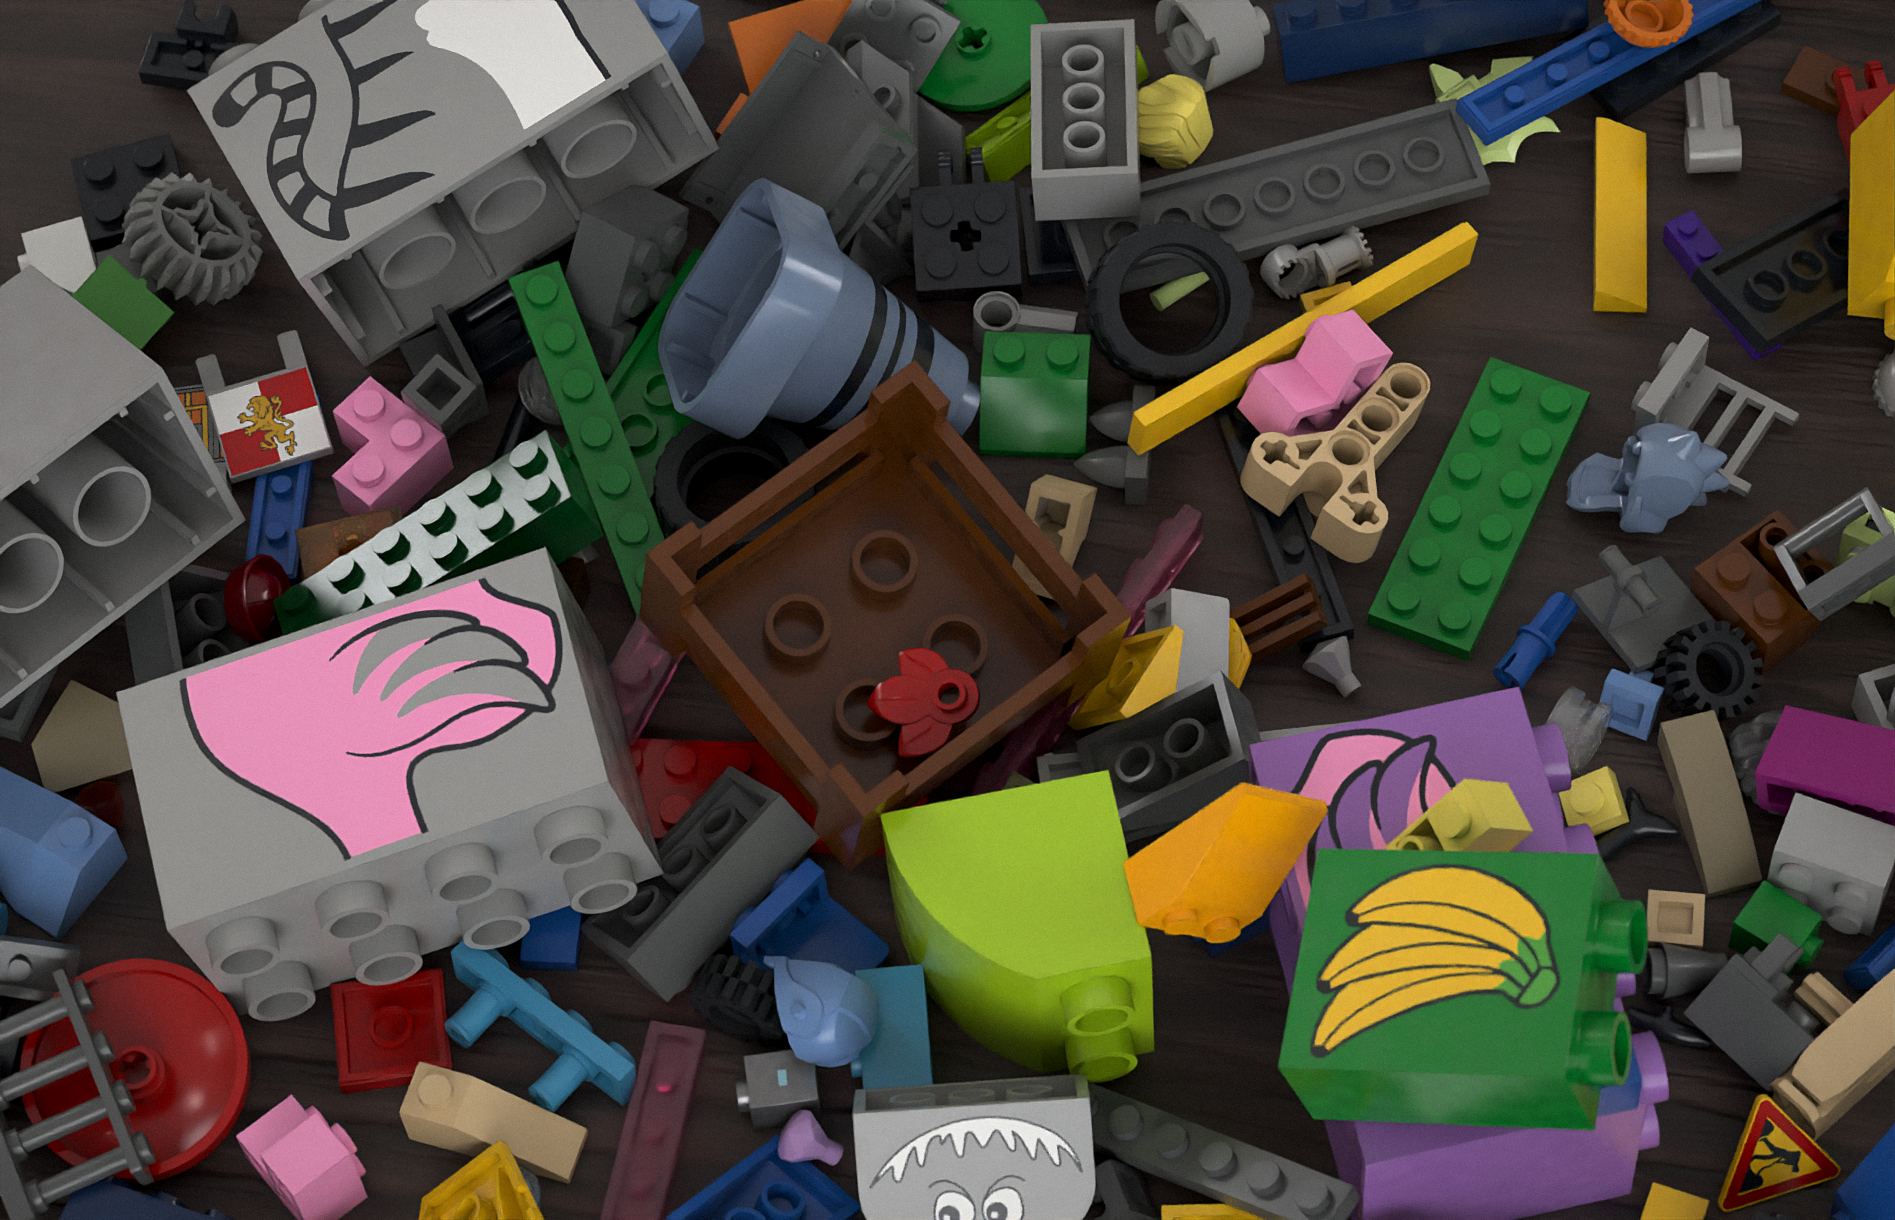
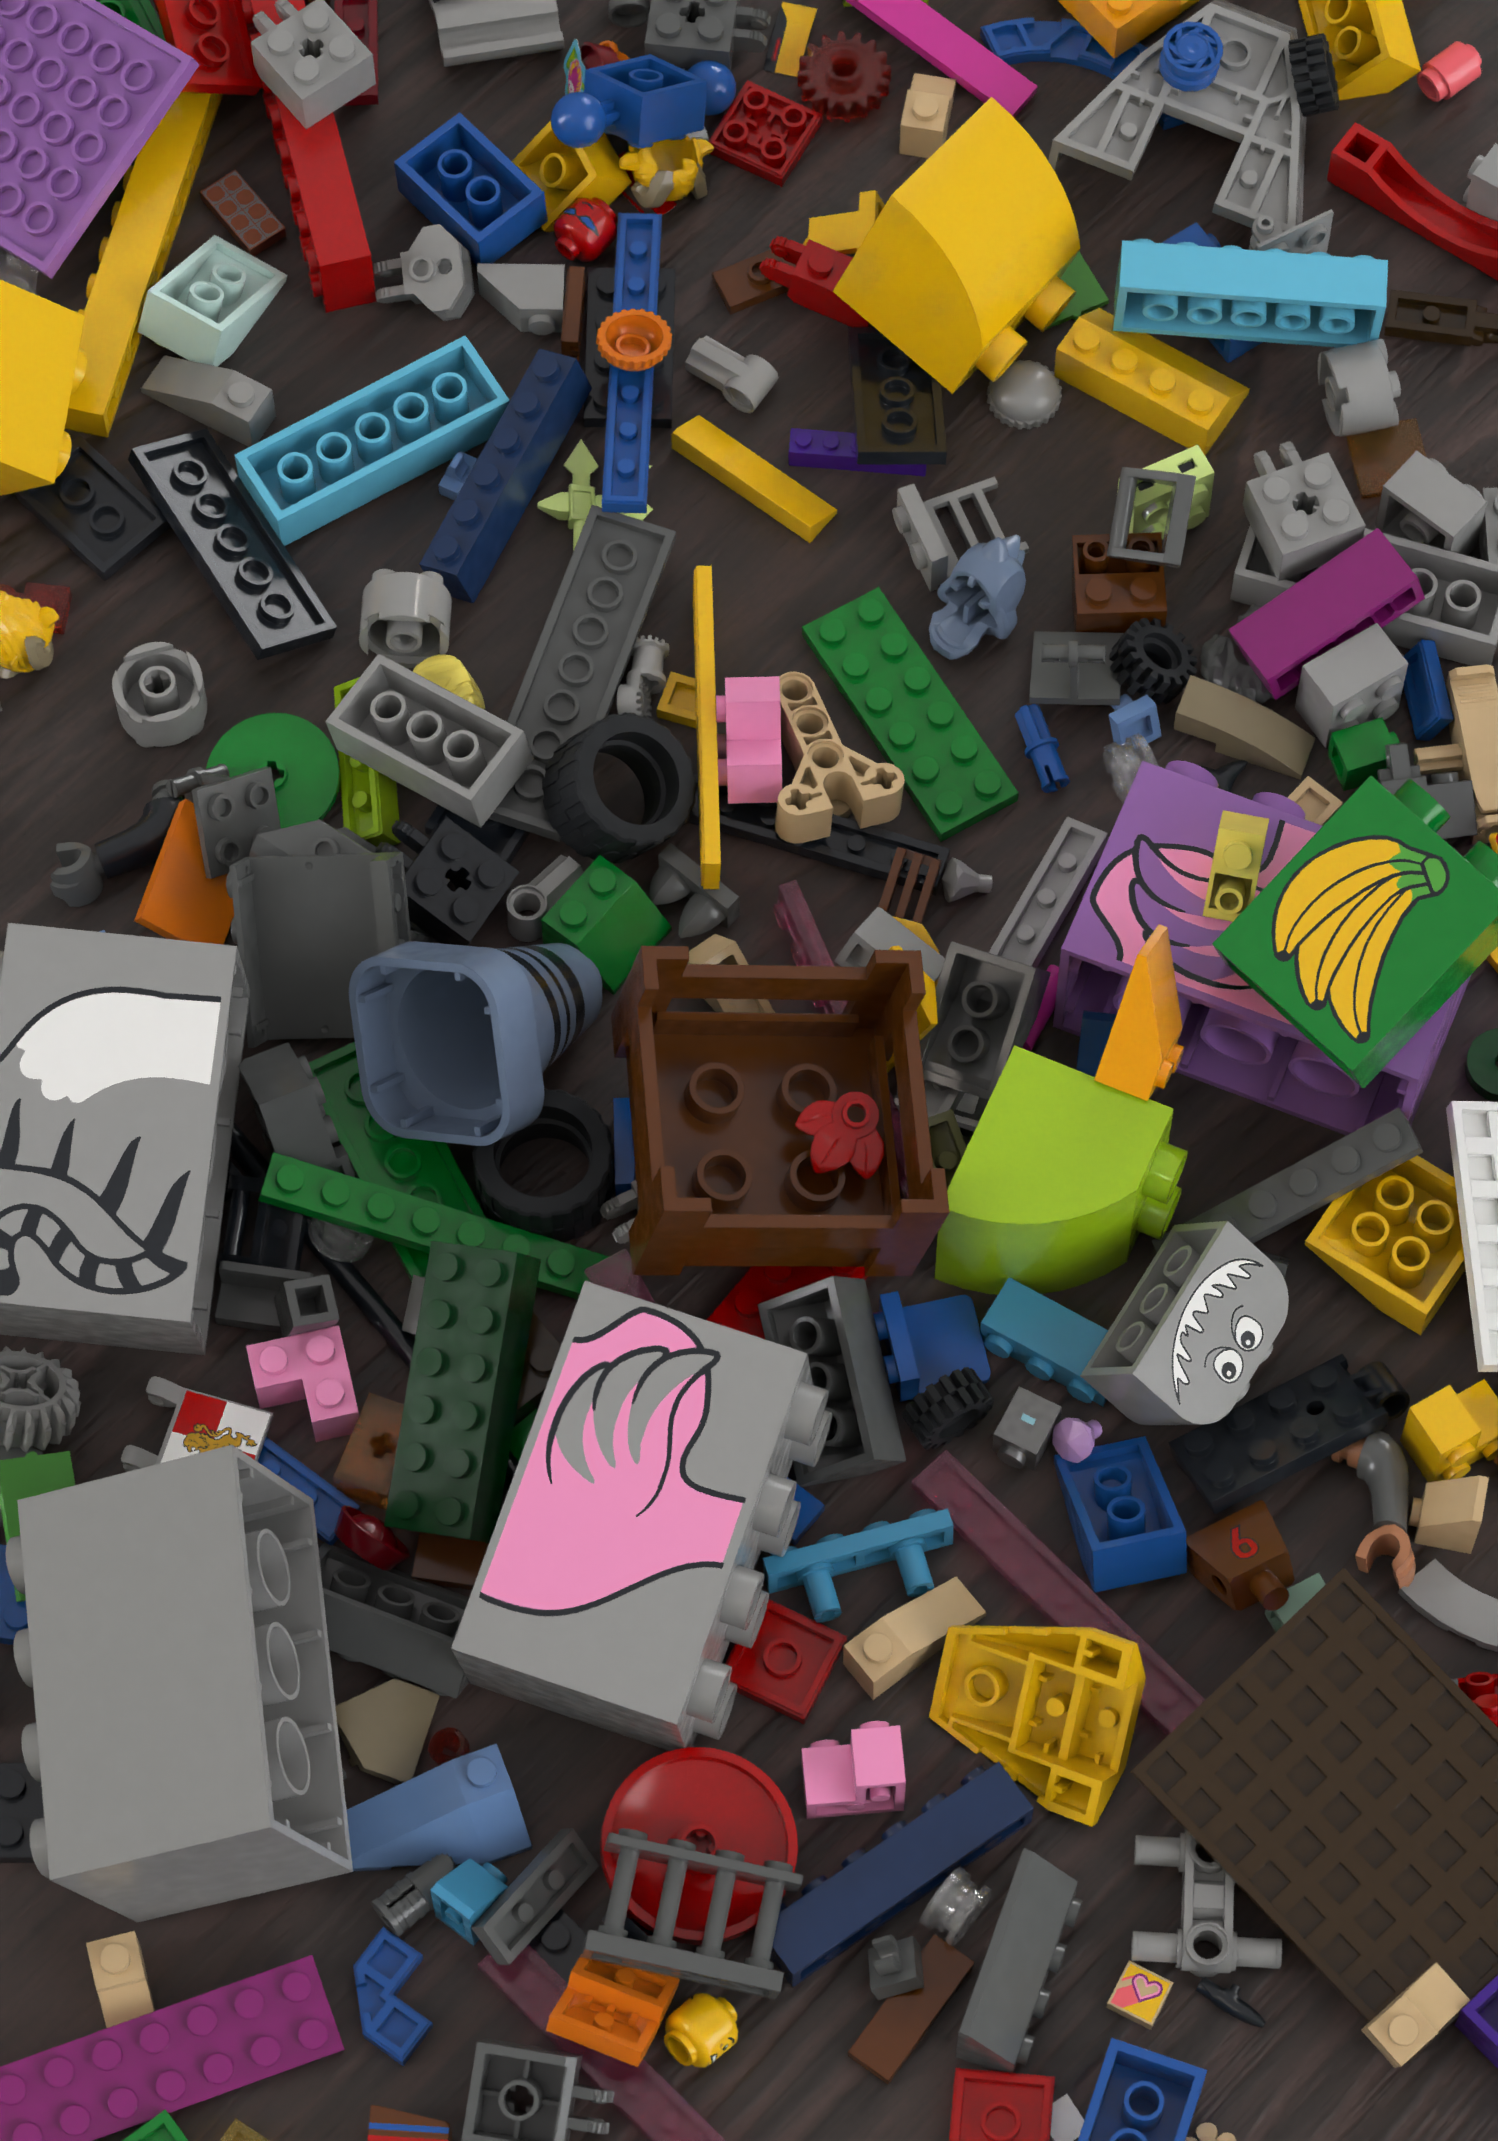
camera: 60 degrees left, 5 degrees up
medium blue helmet [763,956,879,1067] -> none

